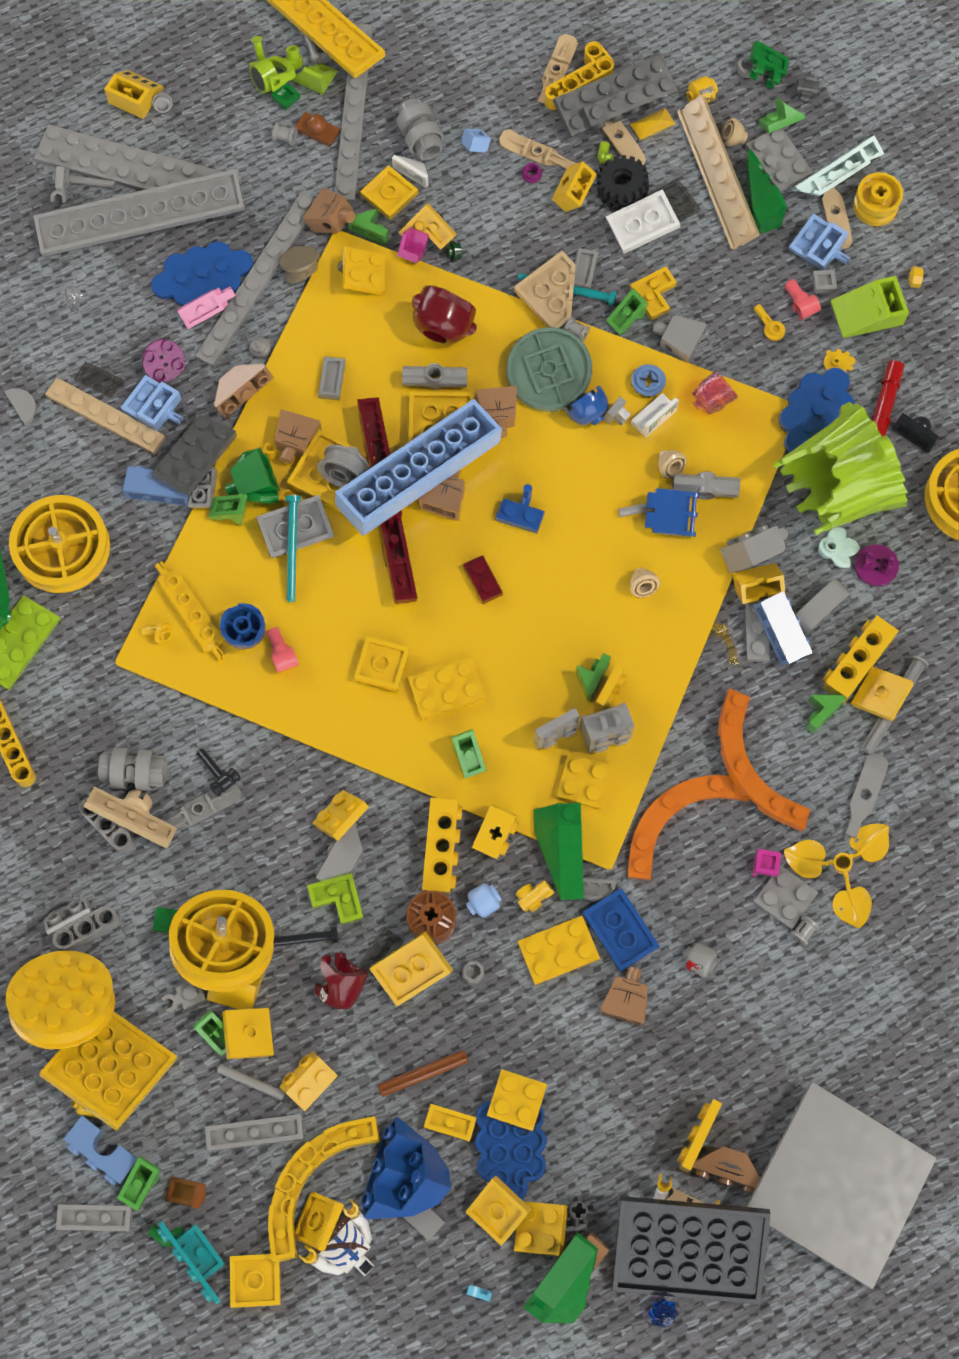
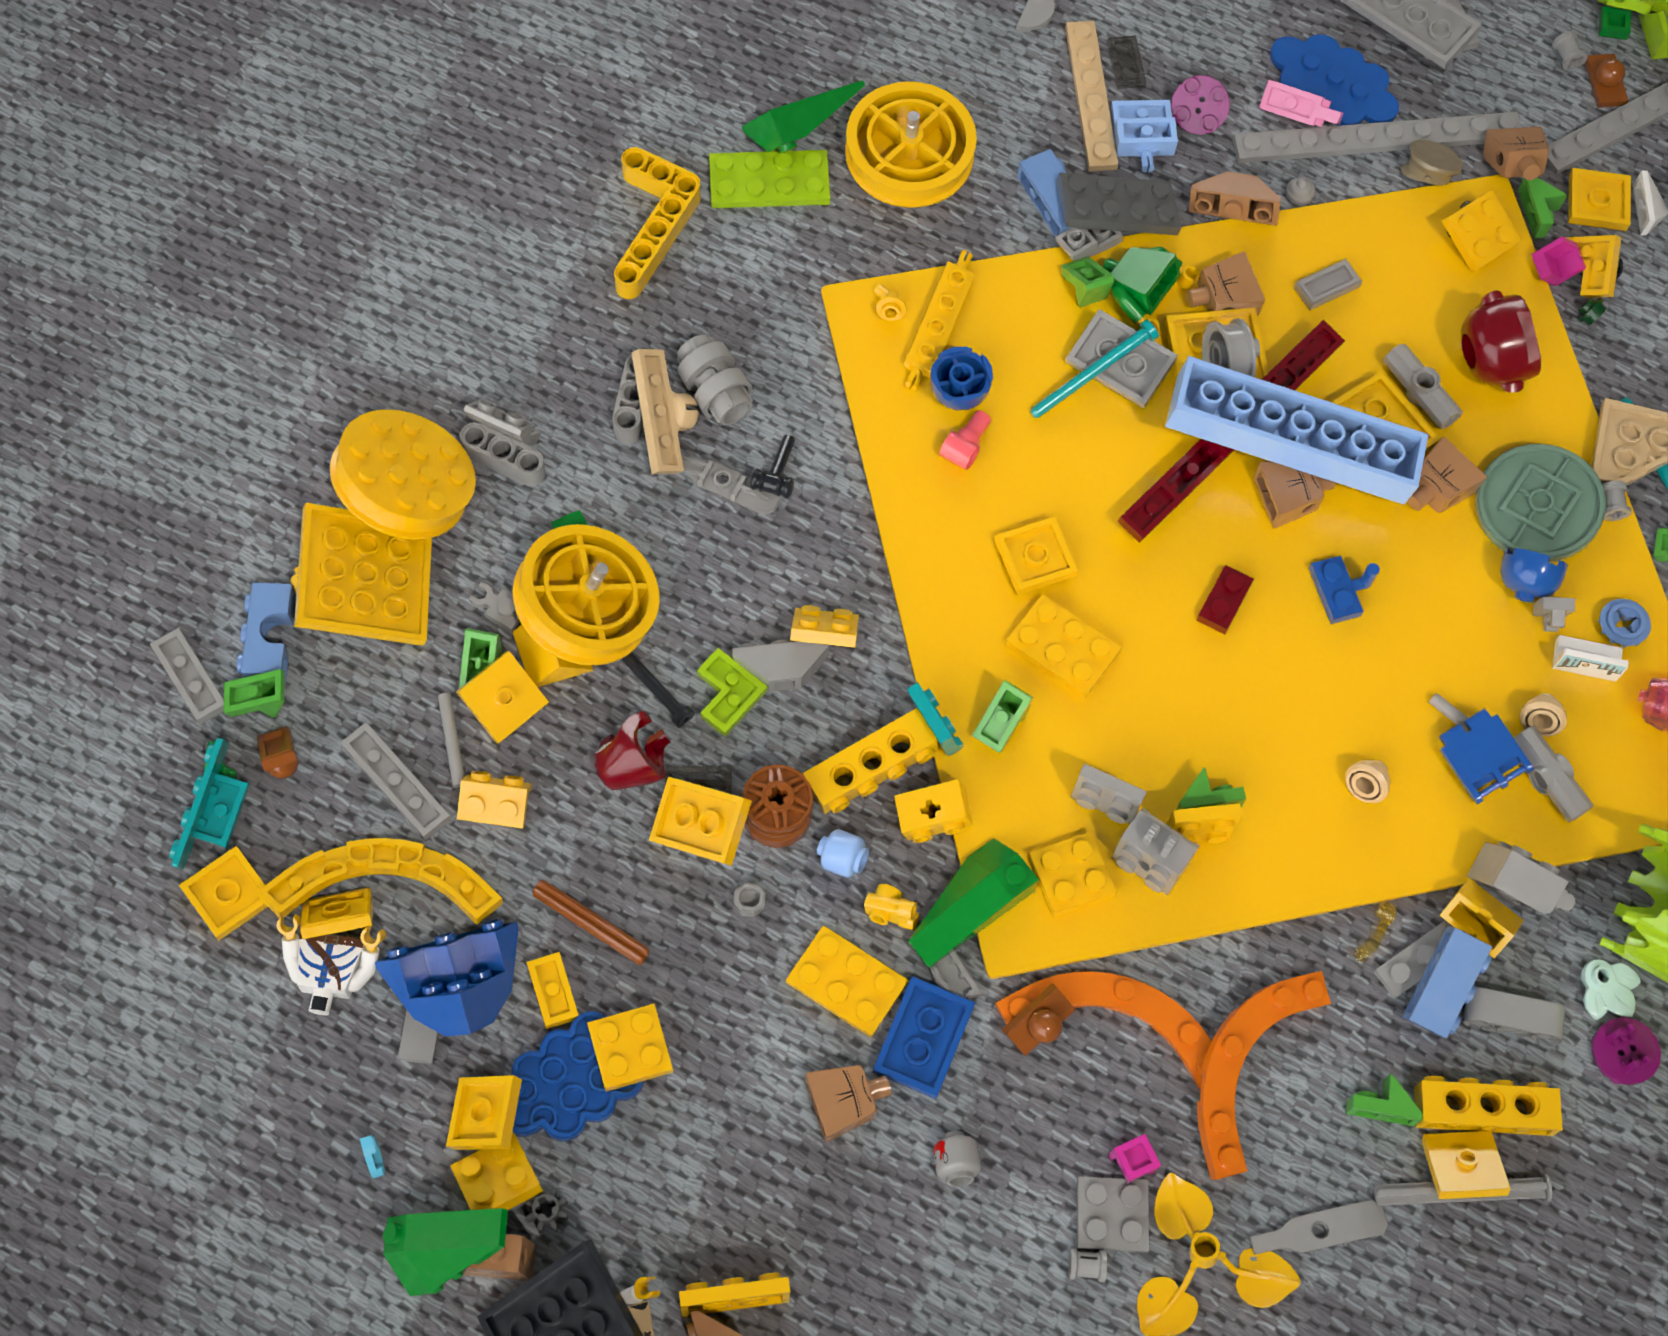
camera: 50 degrees right, 5 degrees down
none -> teal plate [907,682,964,756]
none -> dark orange tile [1002,983,1076,1056]

